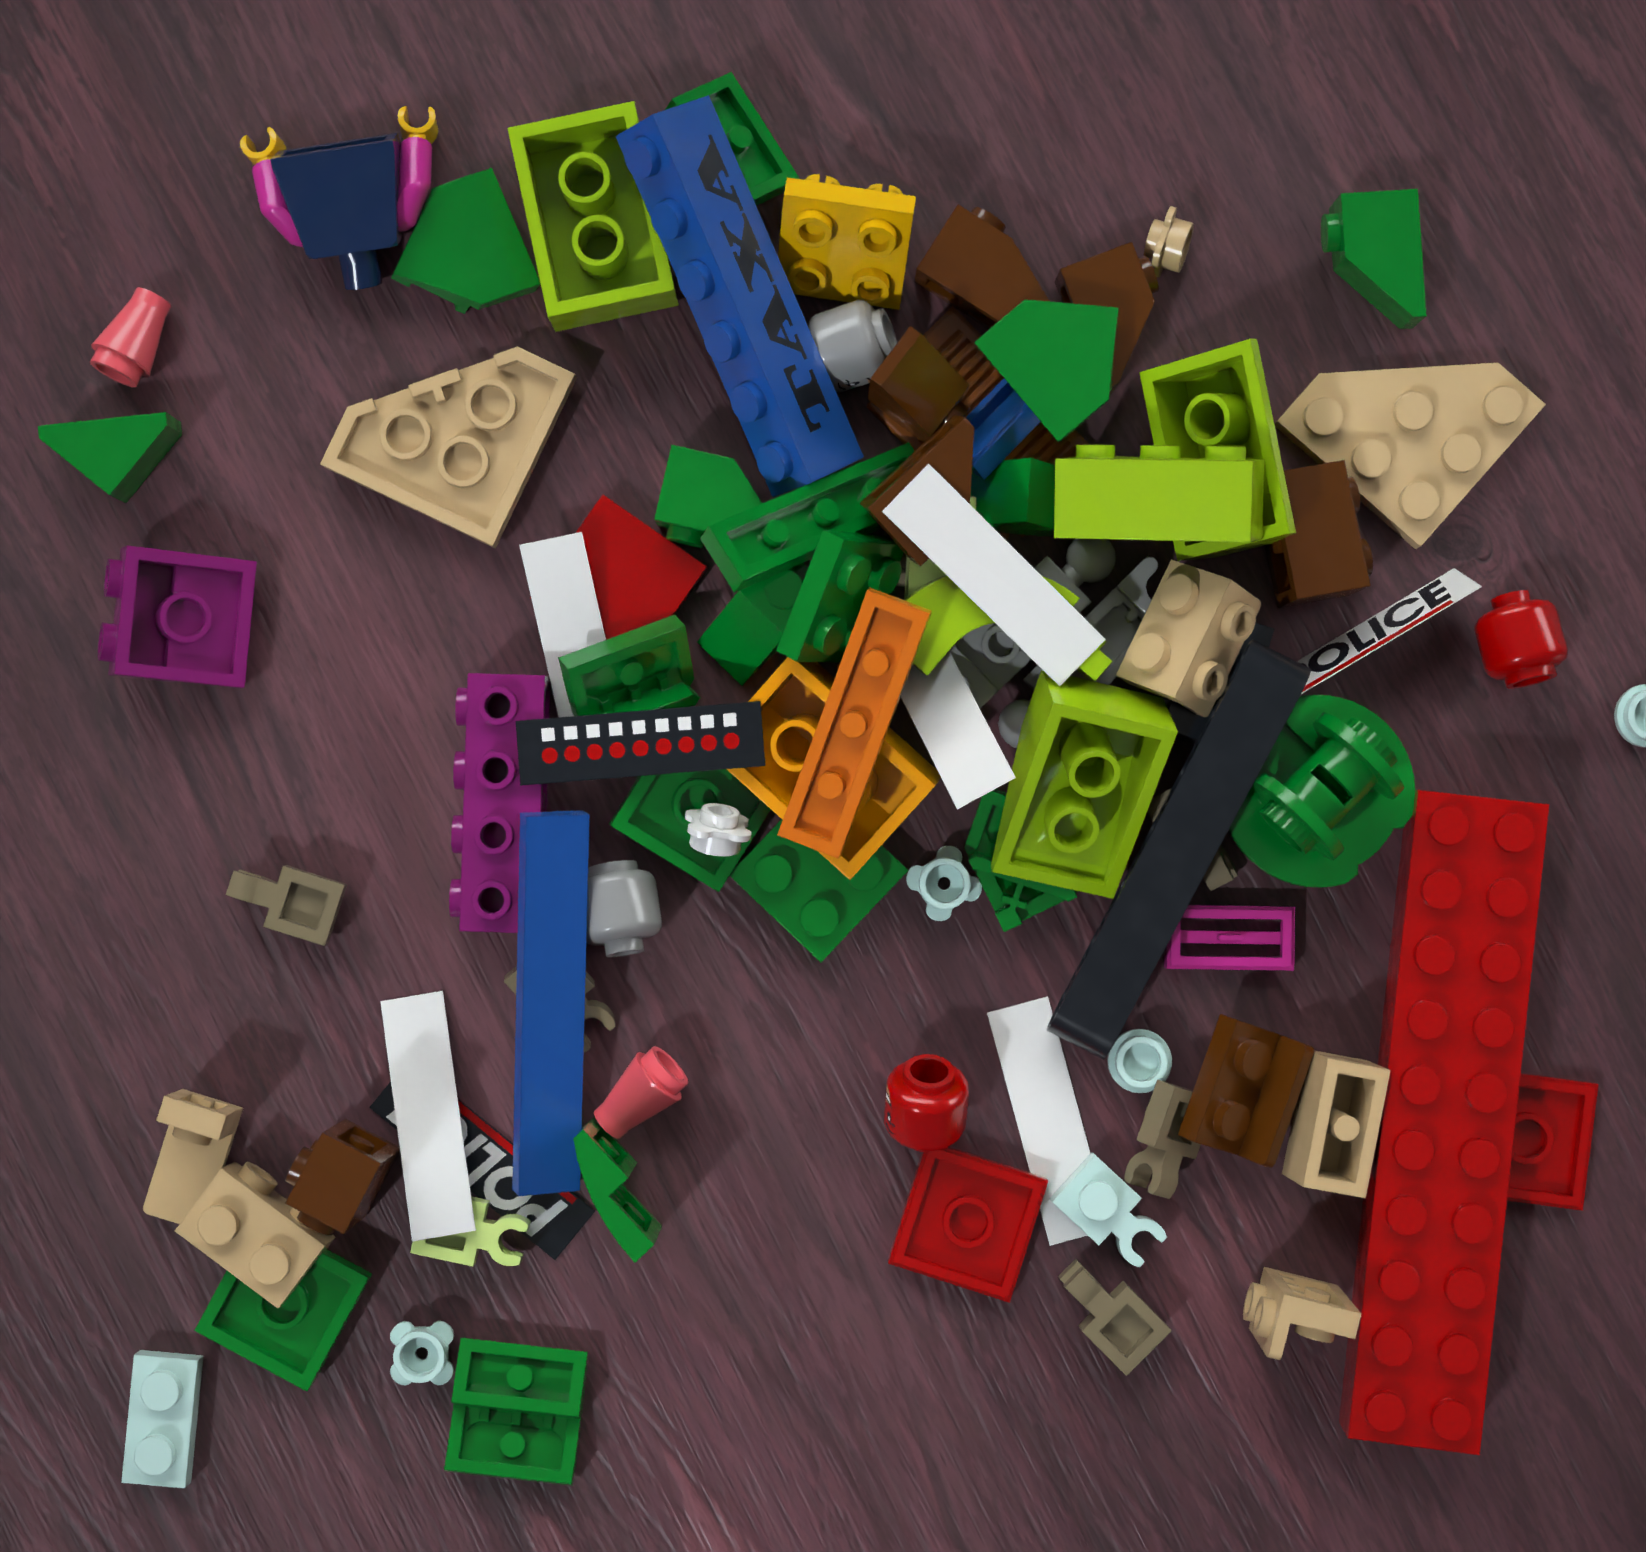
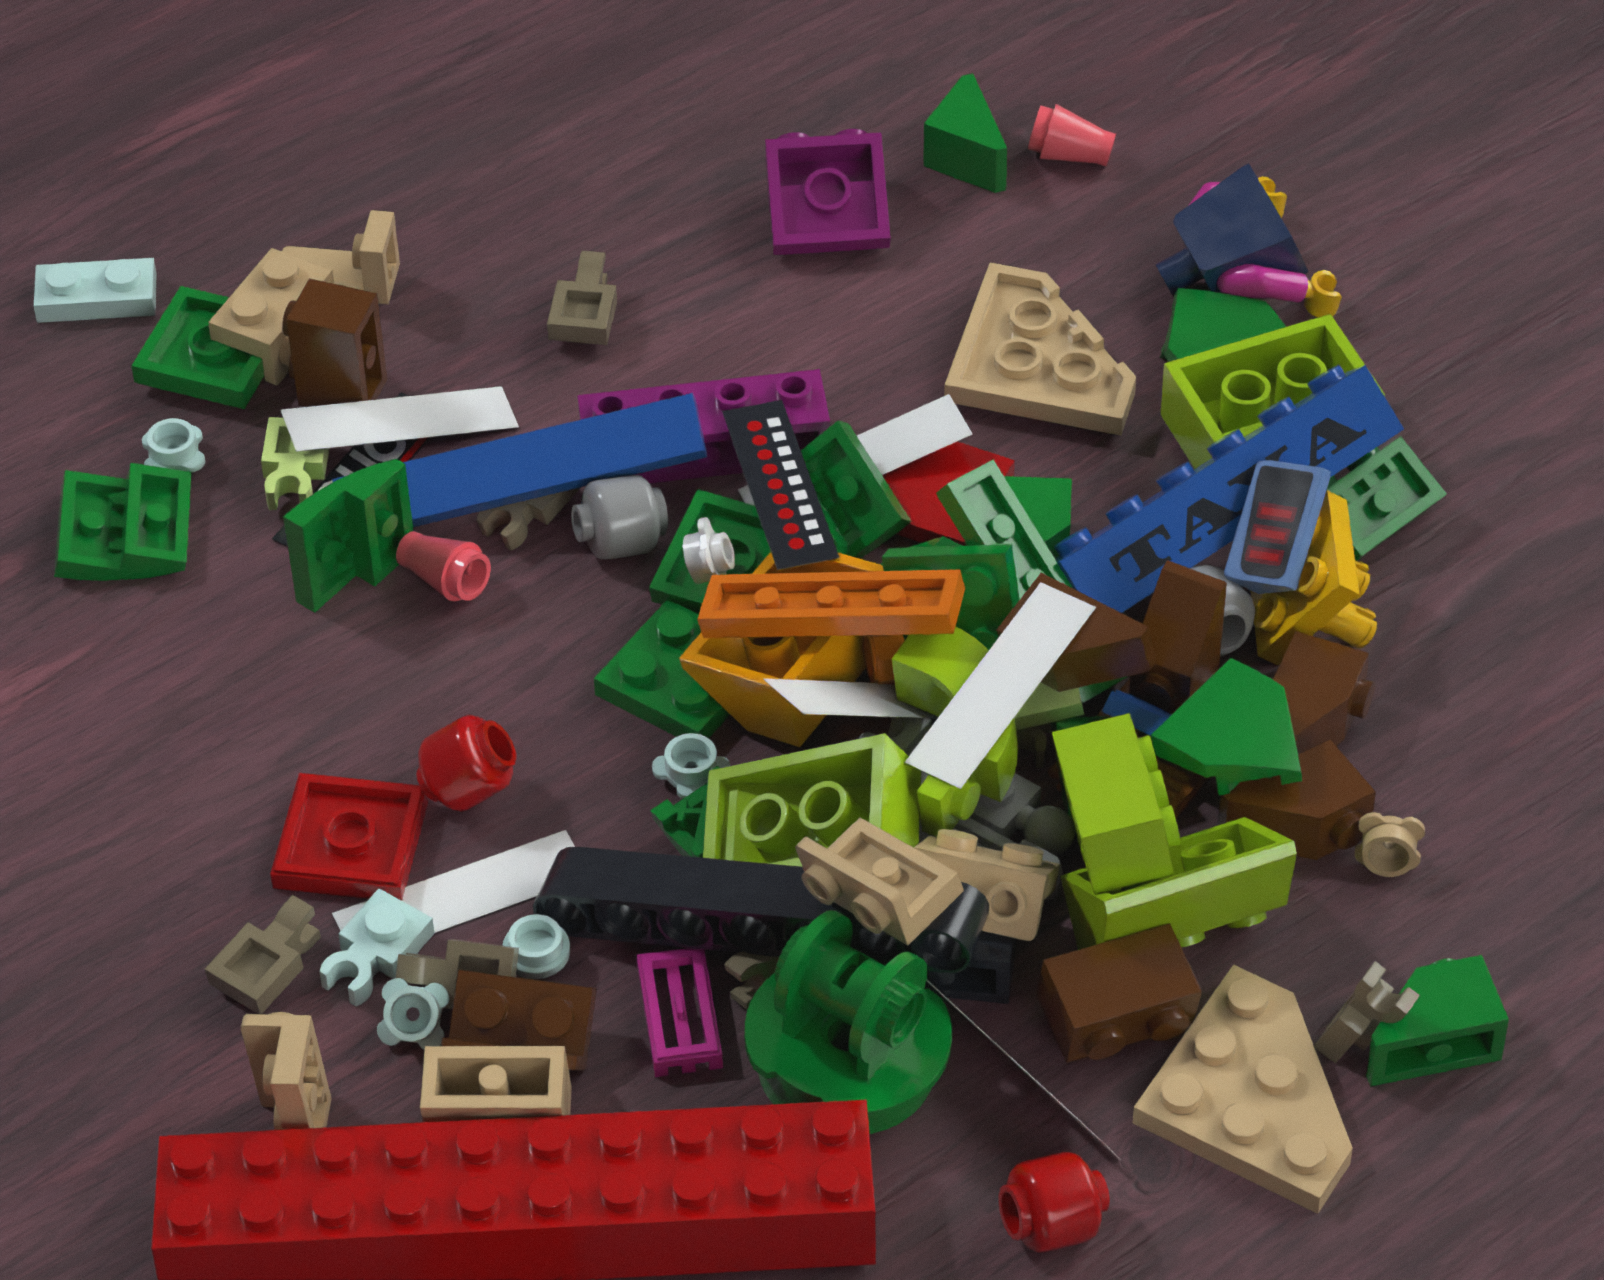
camera: 80 degrees right, 40 degrees down
none -> light aqua plate [377,978,449,1050]
none -> tan bracket [795,818,964,945]
none -> slope [1224,460,1331,594]
none -> dark tan plate [1314,961,1420,1063]

